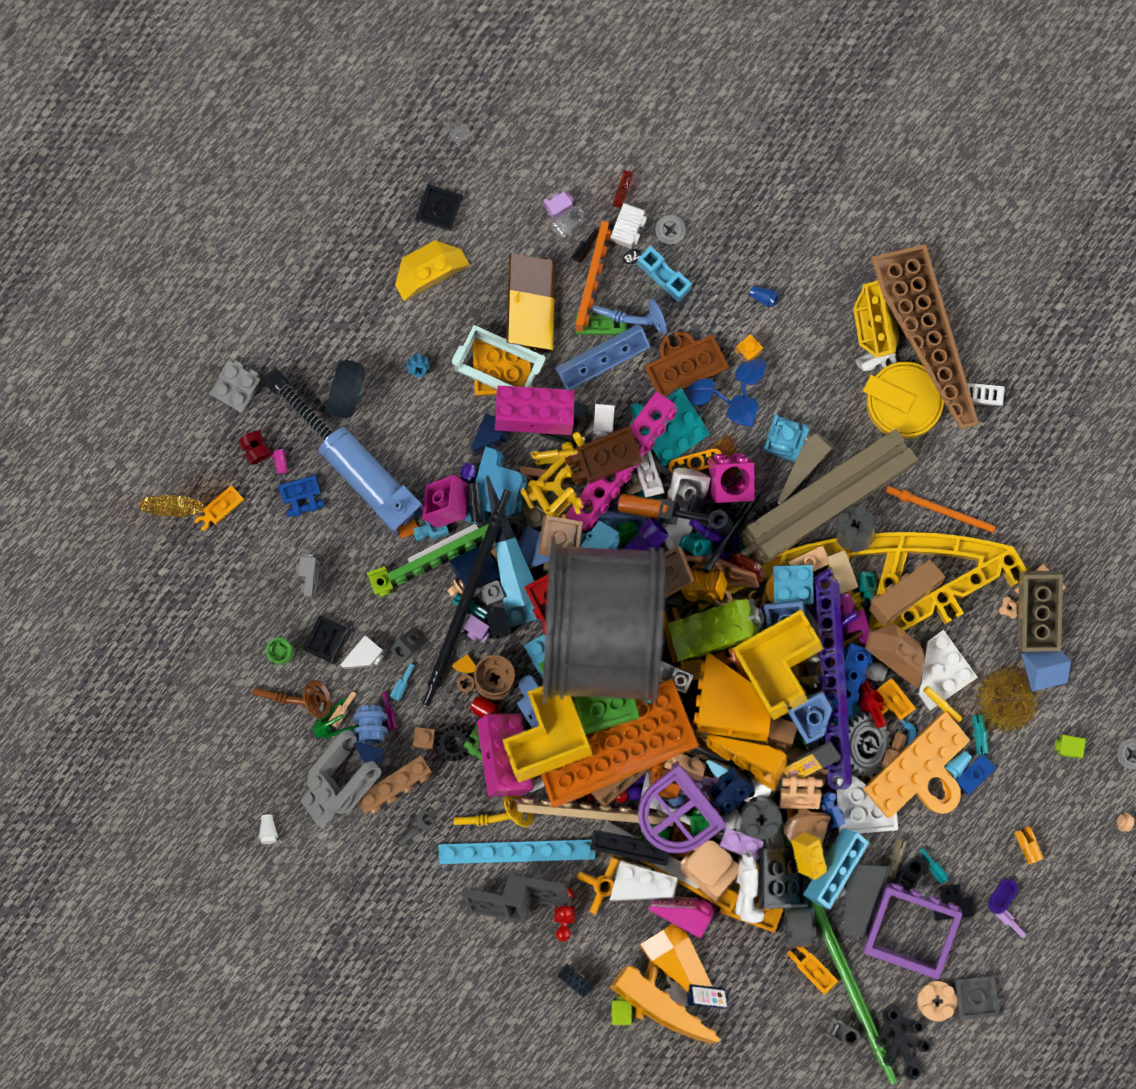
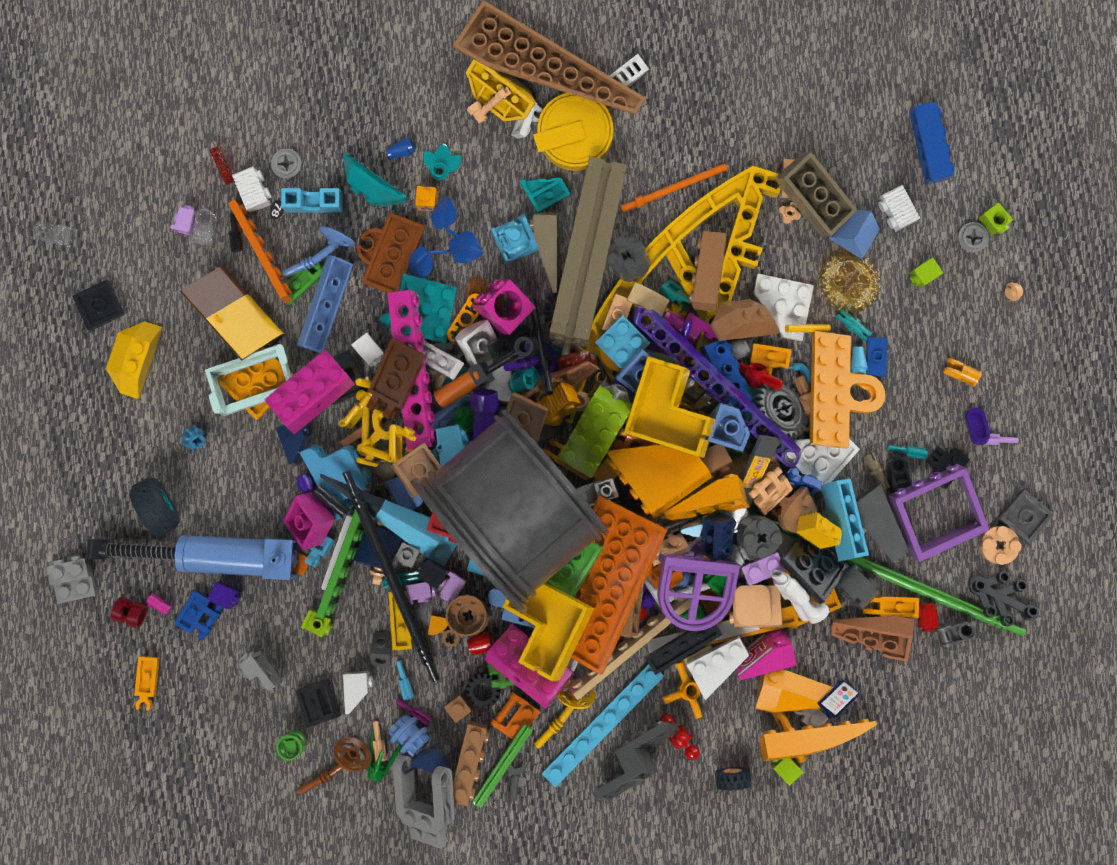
camera: 45 degrees left, 5 degrees up
clear yellow gear [139,495,203,517] -> none
none -> dark purple brick [207,581,241,609]
none -> teal wedge [343,152,408,207]
none -> yellow plate [388,590,413,651]
none -> teal plate [423,143,461,181]
none -> lavender brick [439,570,467,602]
none -> light nougat brick [467,87,511,124]
none -> bright green axle [472,724,533,807]
none -> orange plate [490,691,540,740]
none -> teal wing [520,178,571,213]
none -> nougat wedge [831,616,915,662]
none -> white brick [878,185,920,232]
none -> red brick [918,604,938,632]

